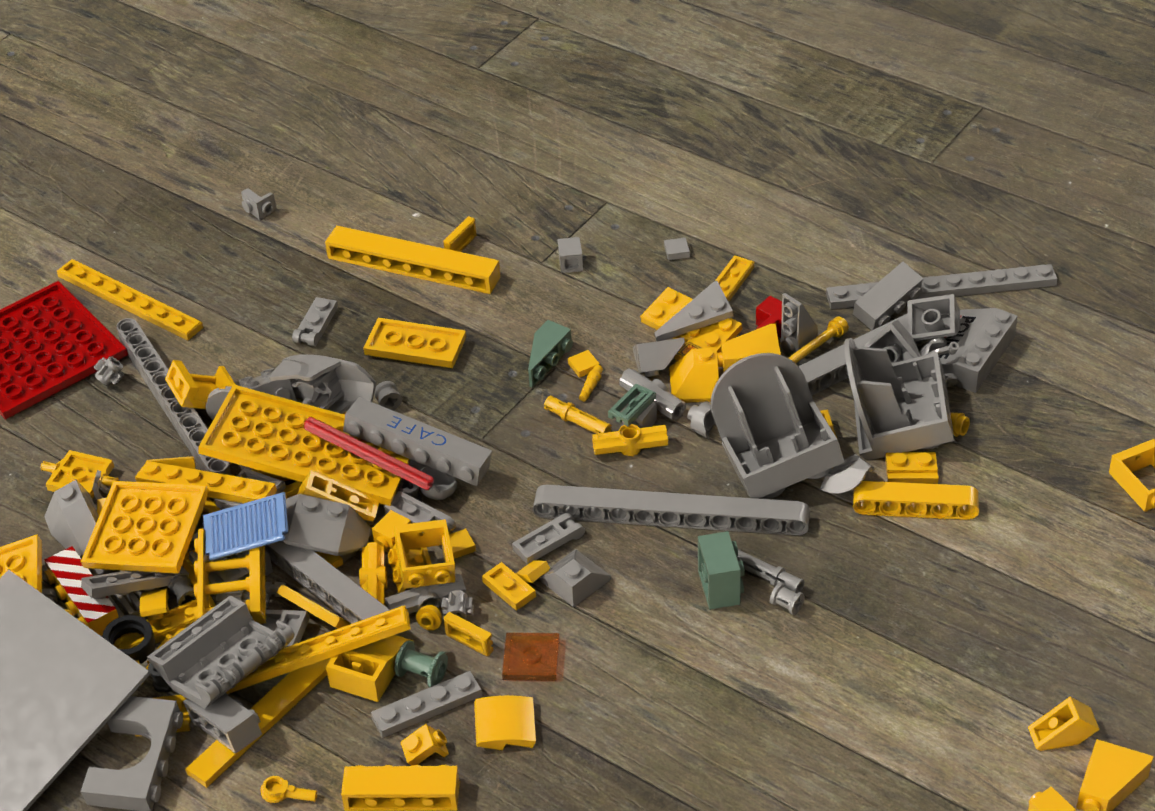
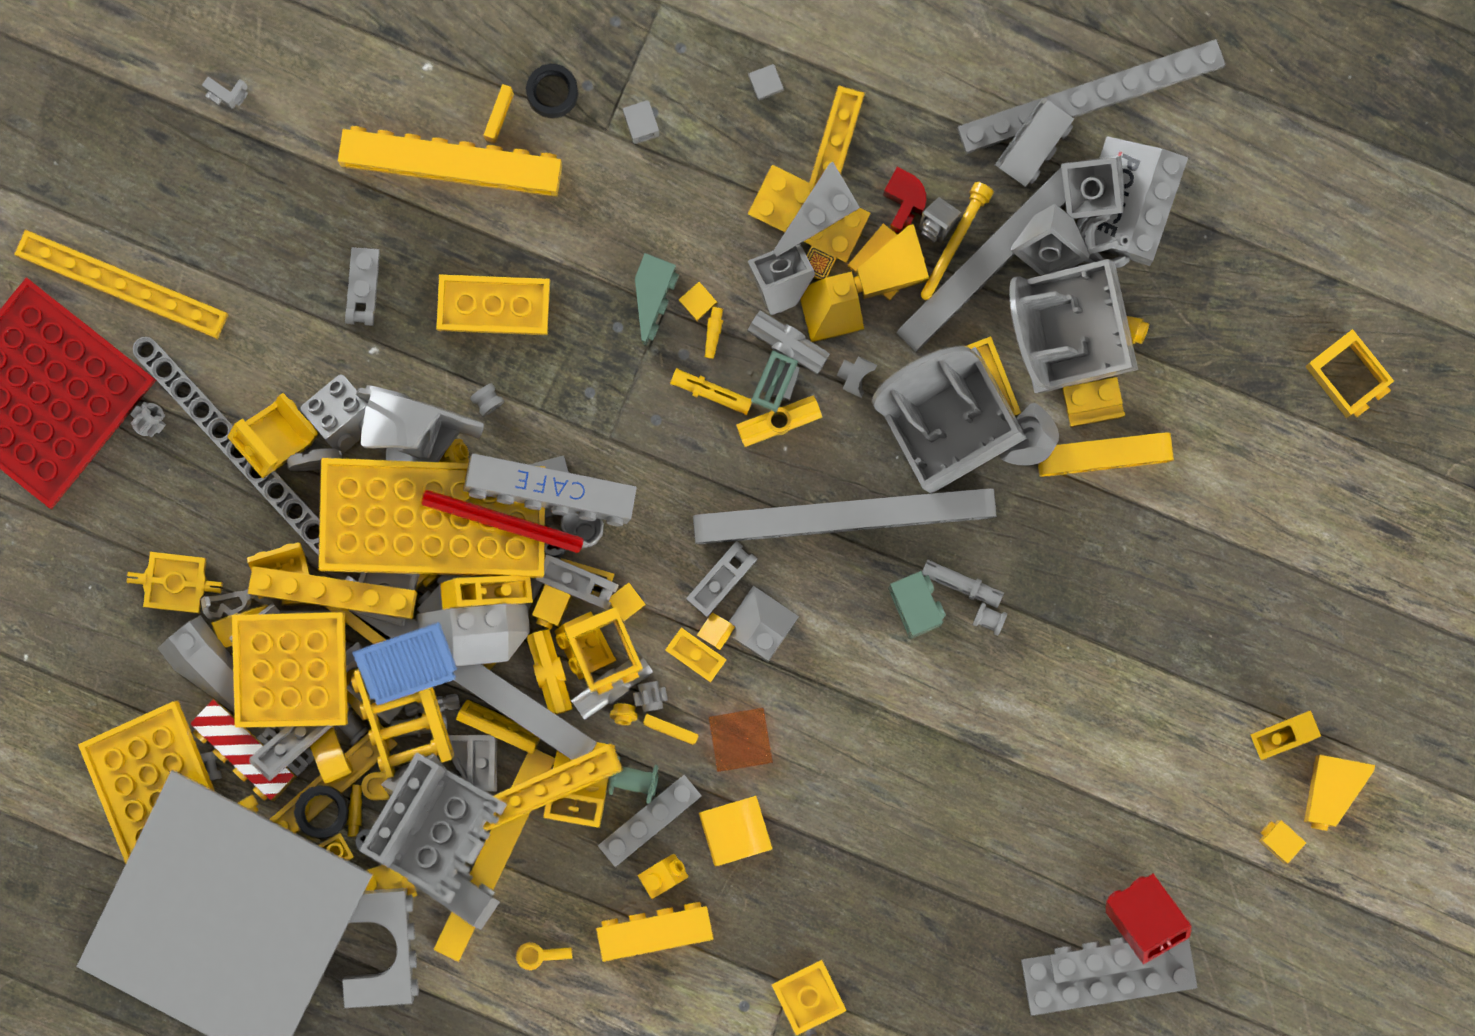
camera: 15 degrees left, 40 degrees up
none -> black tyre [526,63,579,119]

